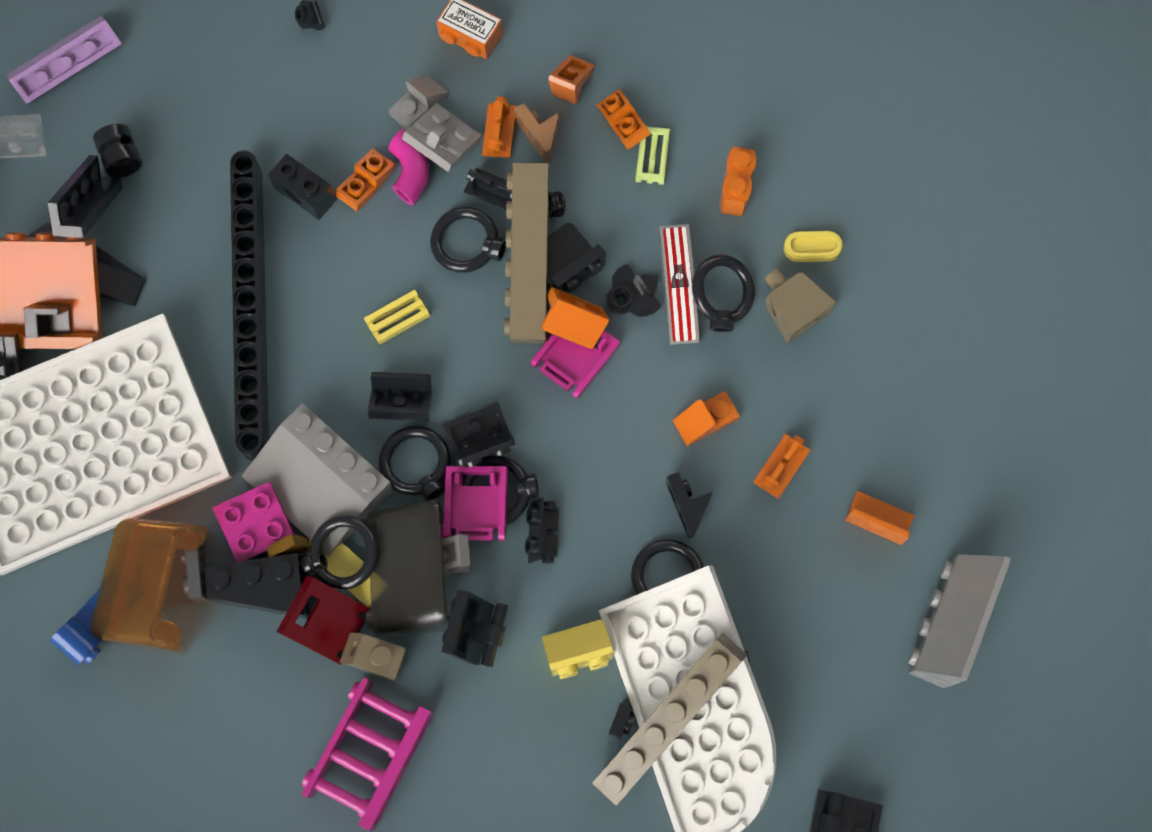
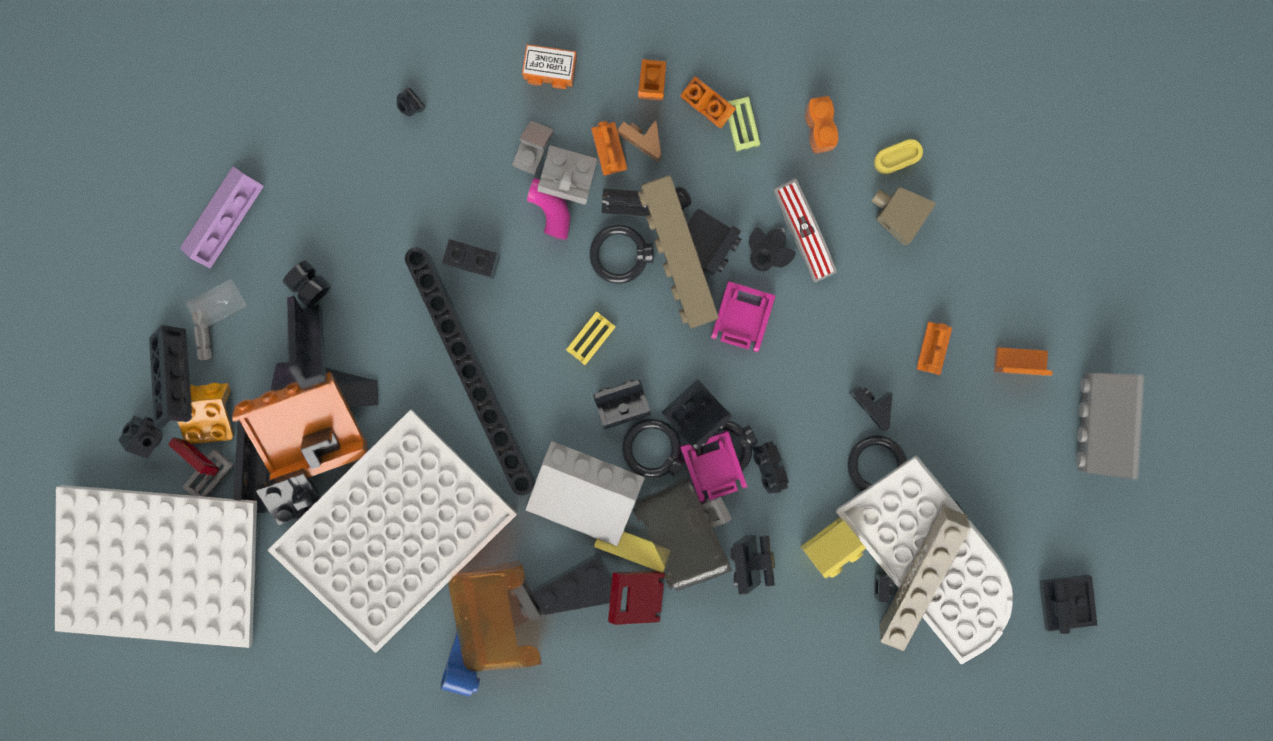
camera: 25 degrees left, 15 degrees up
dark pink plate [212,482,295,562] -> none
pearl gold tile [266,534,310,557] -> none
black piece [300,515,379,590] -> none
dark pink fence [301,677,434,831] -> none
orange slope [335,148,395,212] -> none
dark tan torso [339,632,406,682] -> none
orange panel [541,287,609,349] -> none
orange slope [672,391,740,447] -> none
black piece [692,254,755,332] -> none

